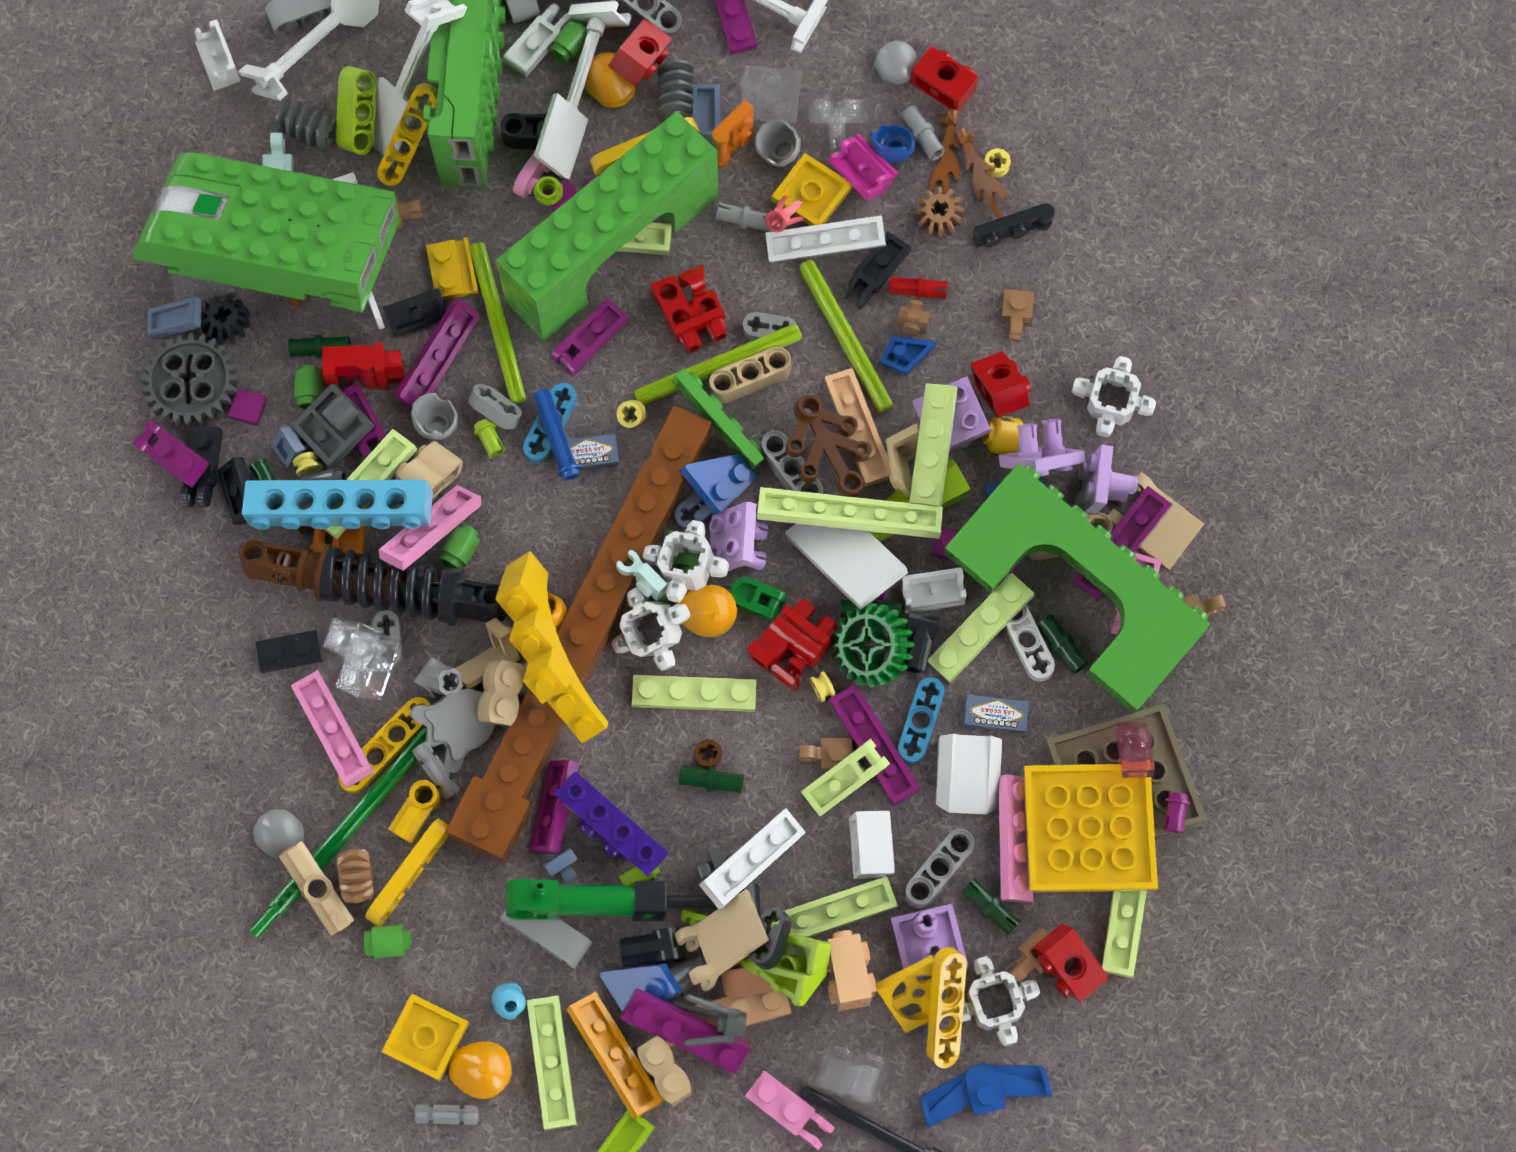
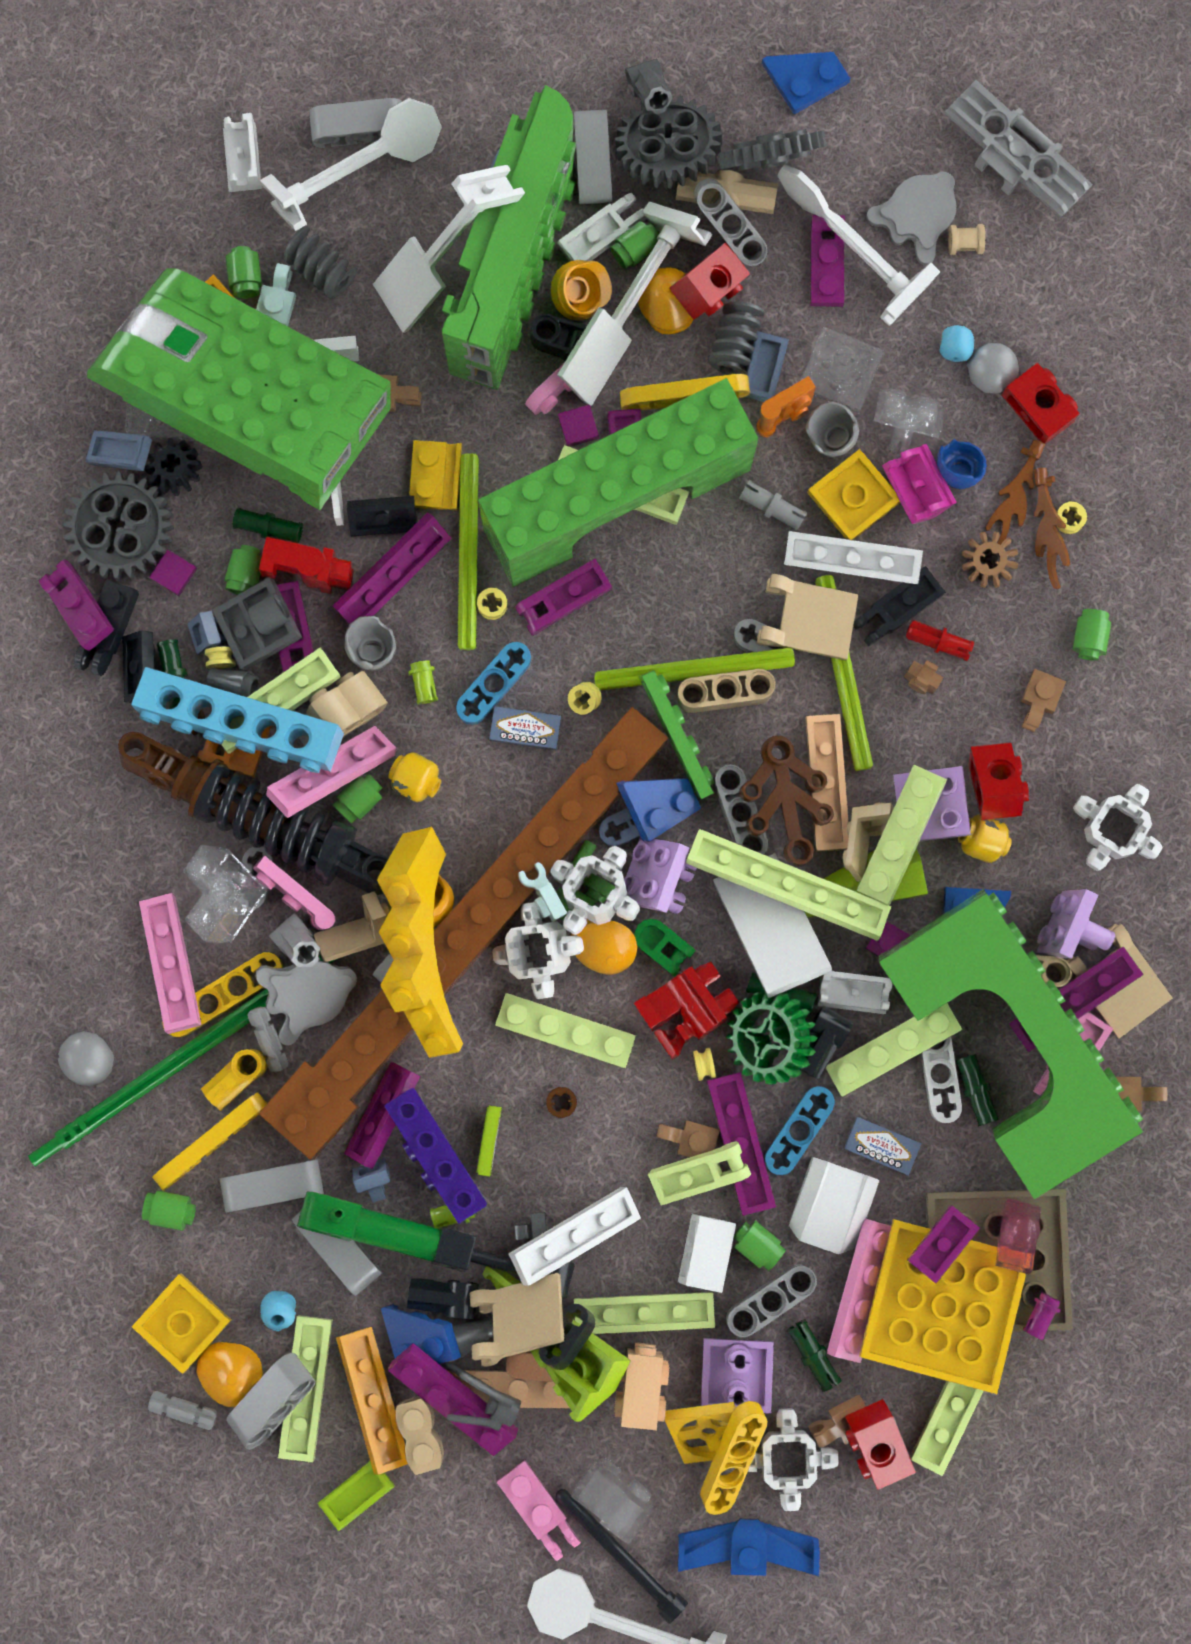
camera: 15 degrees right, 10 degrees up
black plate [256,630,322,673] -> none
tan piece [278,841,354,936] -> none
lime beam [336,66,377,155] -> none
medium nougat gear [337,849,374,904] -> none
yellow beam [377,83,438,186] -> none
light grey beam [468,384,522,429] -> none
tan brick [477,660,524,726] -> none
blue axle [533,389,581,481] -> none
lime plate [534,176,563,205] -> none
red hips [650,264,727,354] -> none
dark green pin [679,765,744,794] -> none
coral piece [765,195,804,233] -> none
blue piece [879,336,936,375] -> none
light grey pin [901,105,945,161] -> none
black plate [972,203,1055,248] -> none
lavender plate [999,419,1085,476] -> none
none -> light grey beam [219,1159,324,1213]
none -> bright green brick [225,246,262,299]
none -> light grey beam [226,1353,315,1450]
none -> bright pink plate [252,856,335,930]
none -> yellow head [389,752,441,803]
none -> lime tile [476,1105,502,1177]
none -> light yellow bush [477,588,507,620]
none -> light orange hat [551,260,612,321]
none -> bright green brick [733,1220,786,1271]
none -> tan flag [756,574,858,660]
none -> magenta plate [907,1205,980,1283]
none -> medium azure piece [939,325,975,362]
none -> bright green brick [1073,609,1111,661]

